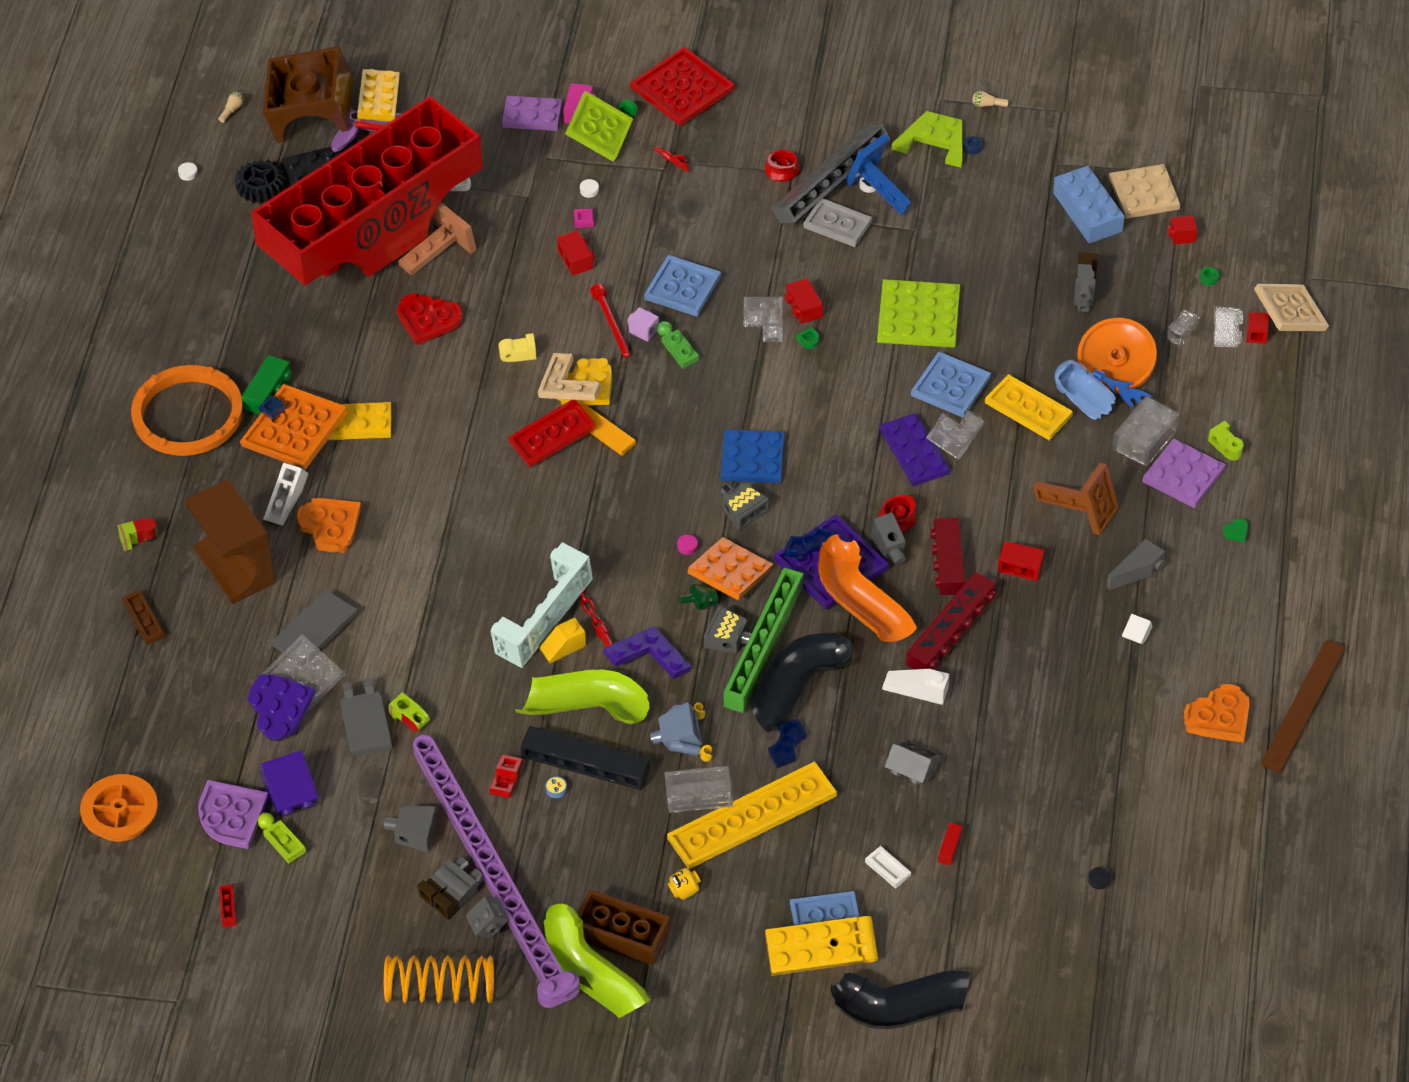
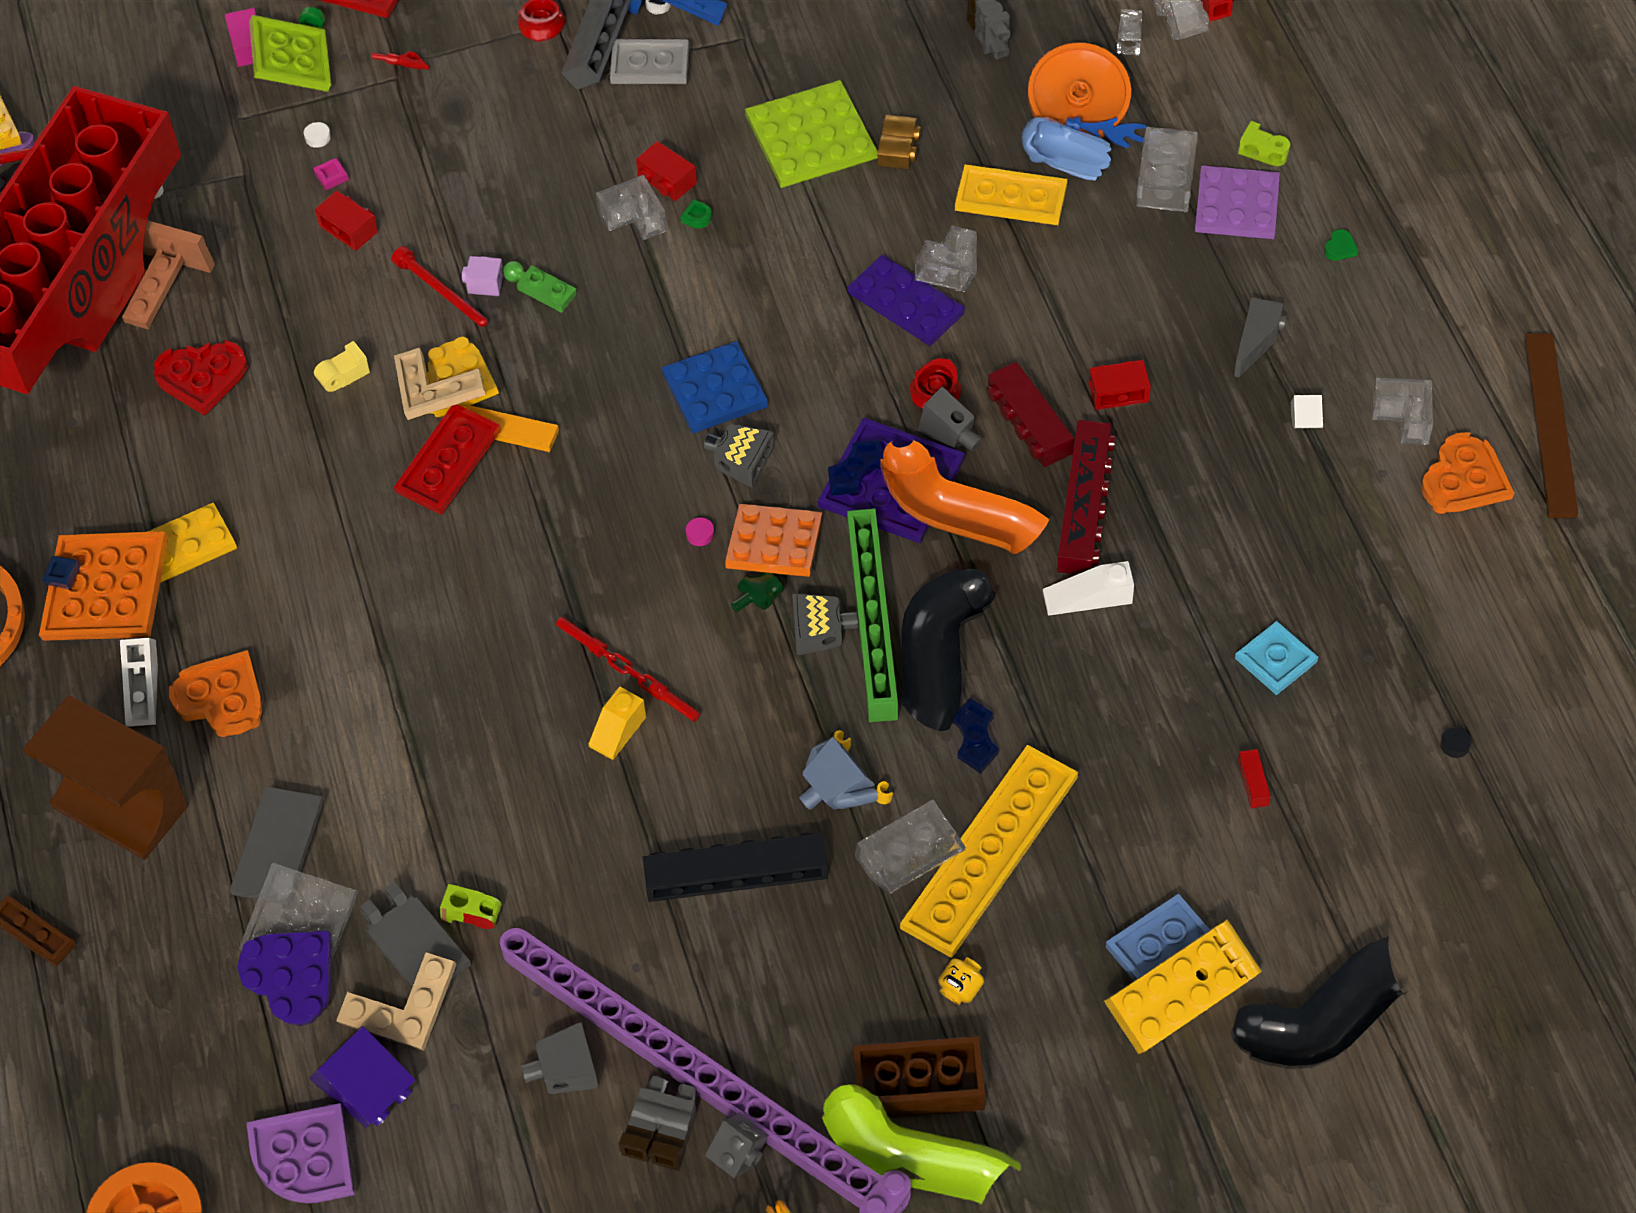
camera: 25 degrees left, 5 degrees up
green brick [242,355,292,415] -> none
lime plate [258,812,306,864] -> none
red slope [490,754,523,798] -> none
light aqua plate [491,542,593,668] -> none
medium lavender plate [502,96,562,131] -> none
lime animal [515,669,649,724] -> none
tile [545,777,567,798] -> none
dark purple plate [603,626,691,679] -> none
medium blue plate [644,255,721,317] -> none
white tile [865,846,911,889] -> none
slope [885,739,944,784] -> none
medium blue plate [911,351,991,418] -> none
dark orange piece [1033,463,1119,535] -> none
none -> tan plate [336,952,457,1051]
none -> pearl gold brick [878,115,921,169]
none -> medium azure tile [1235,621,1318,695]
none -> clear brick [1372,377,1433,445]

